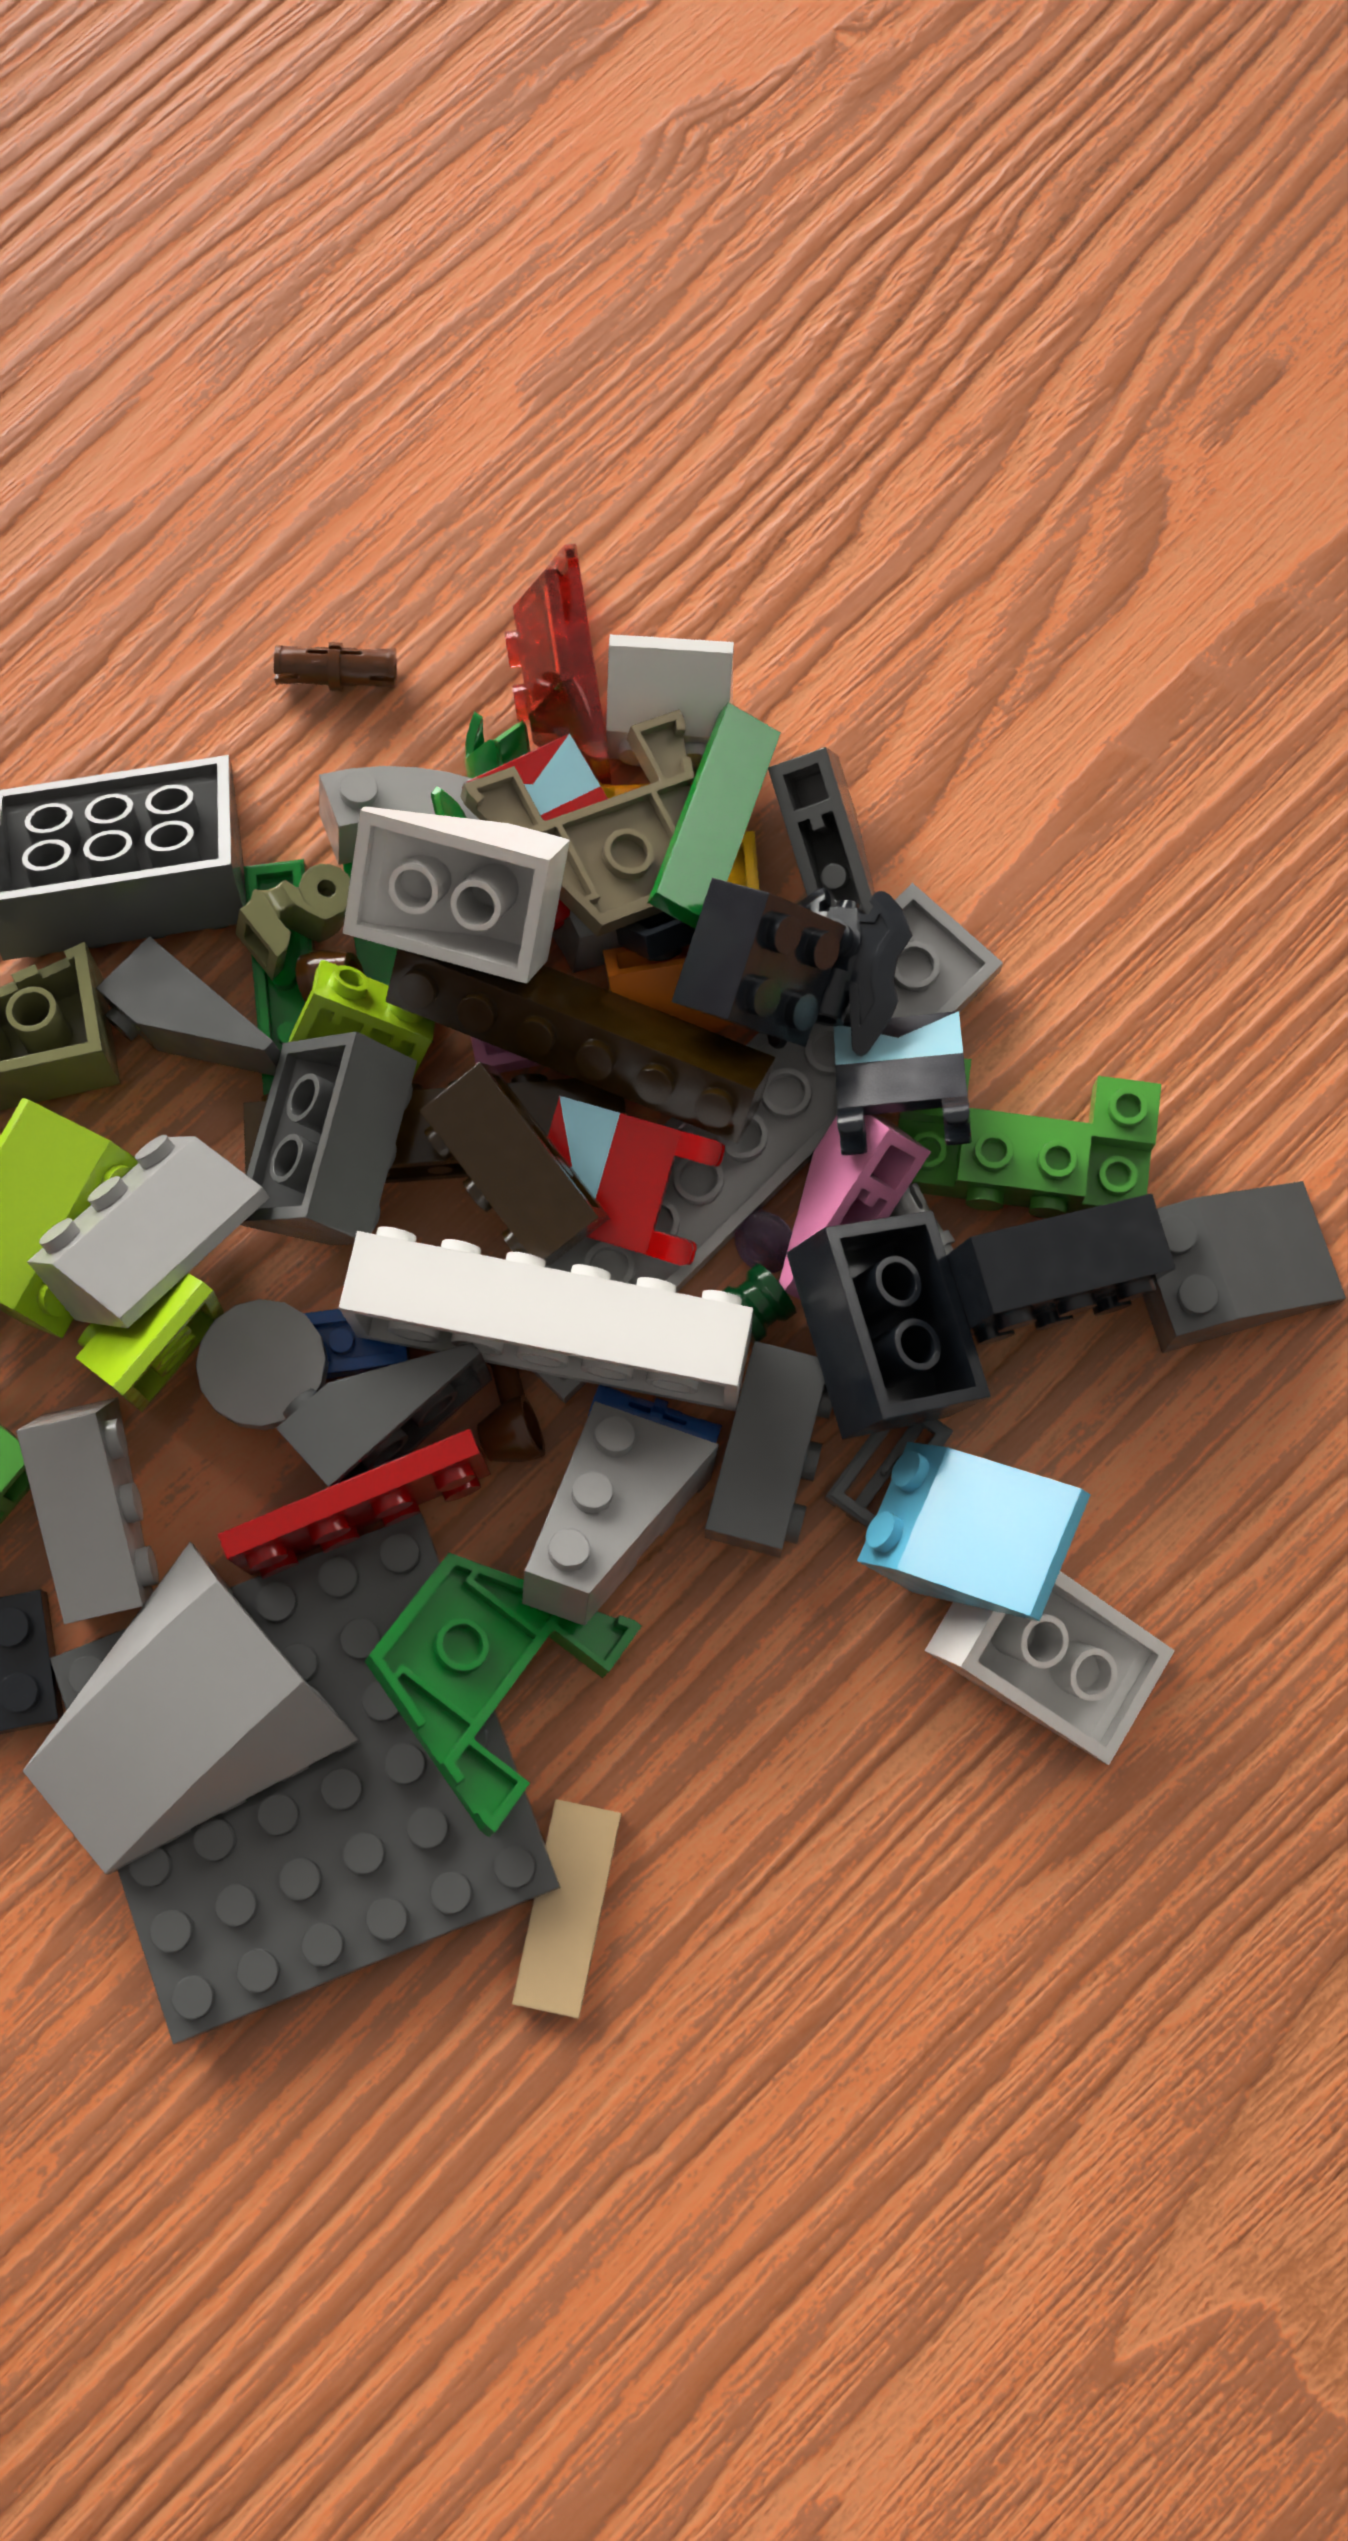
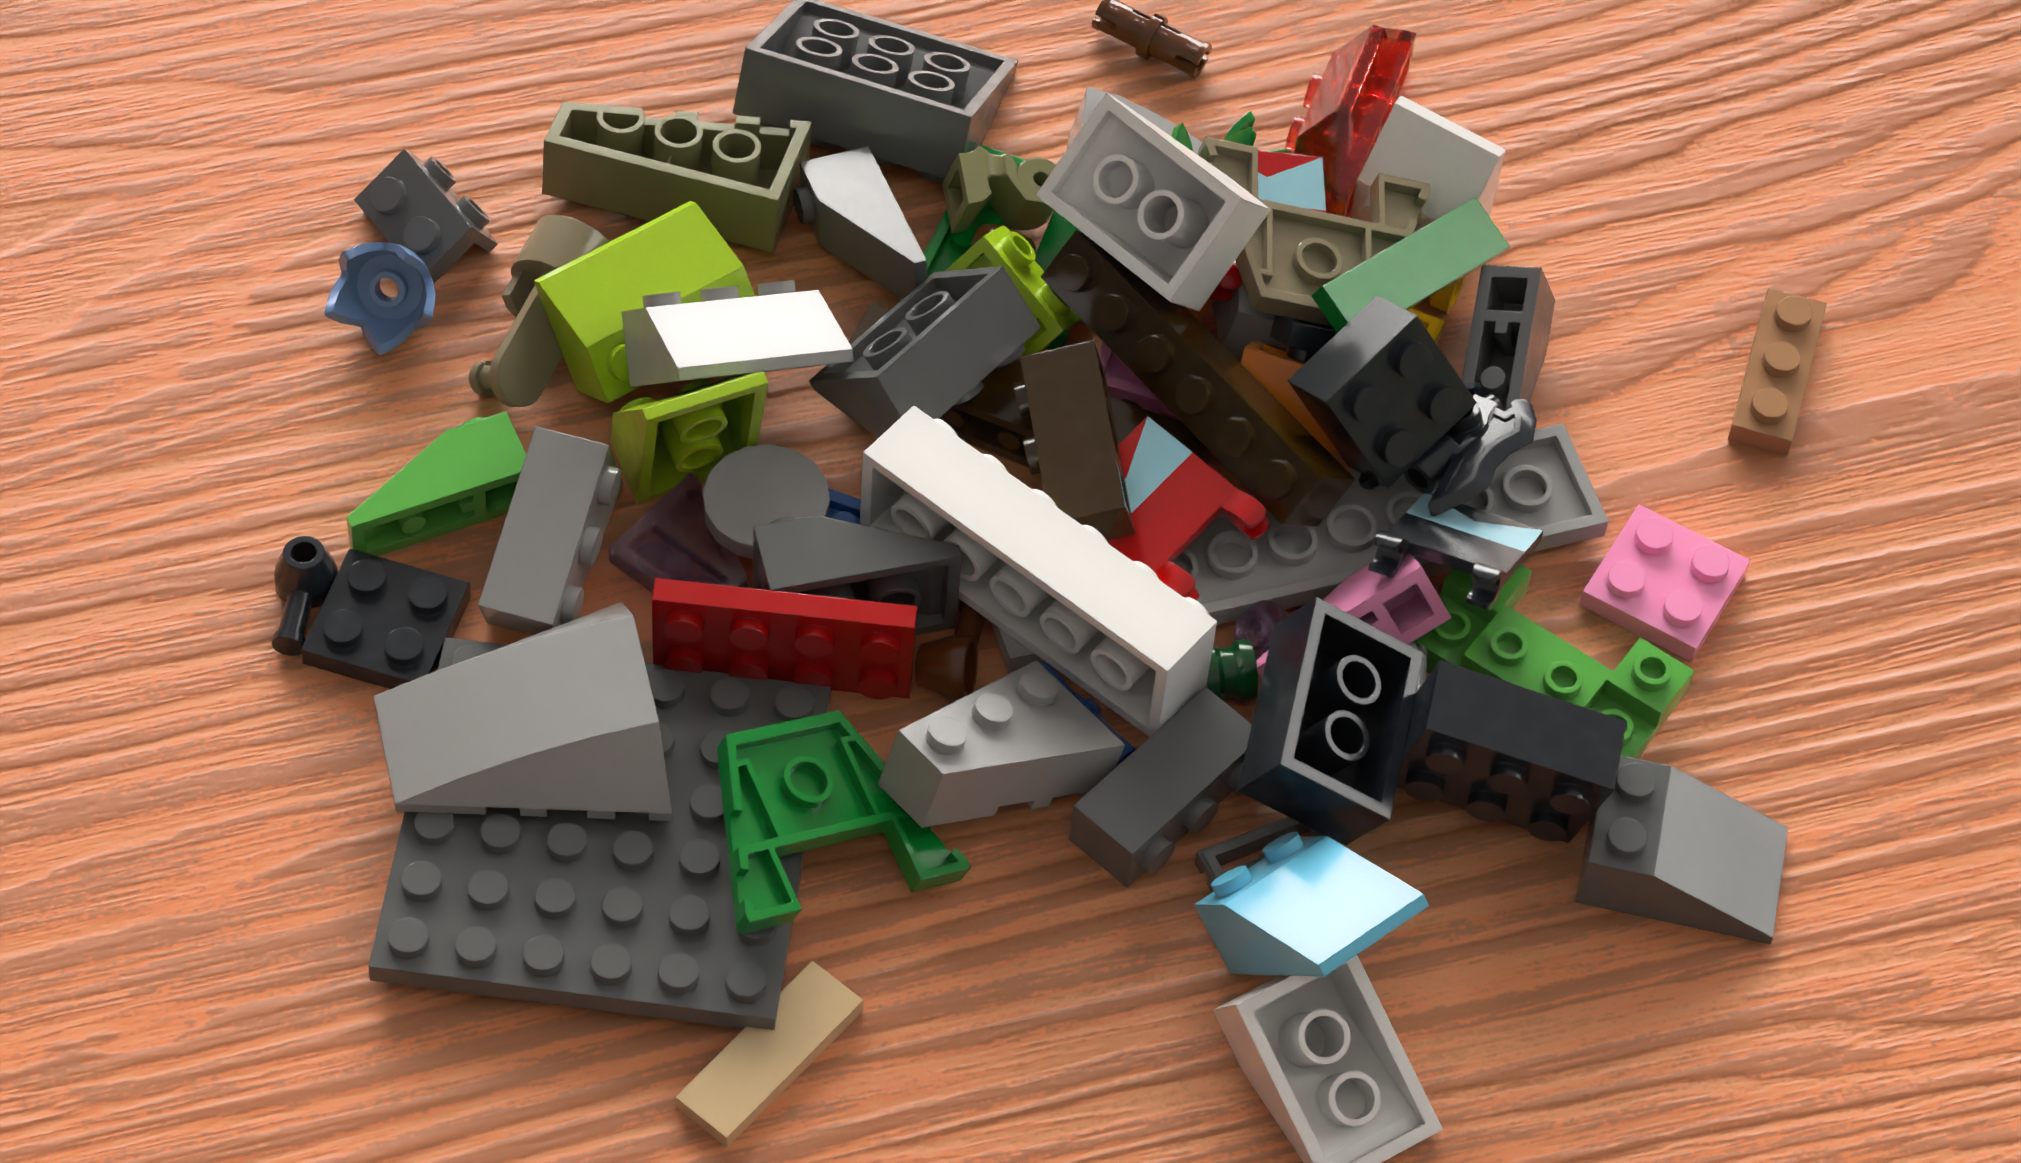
camera: 20 degrees right, 20 degrees down
none -> wing [609,472,748,593]
none -> bright pink plate [1579,504,1751,662]
none -> medium nougat plate [1728,287,1827,455]

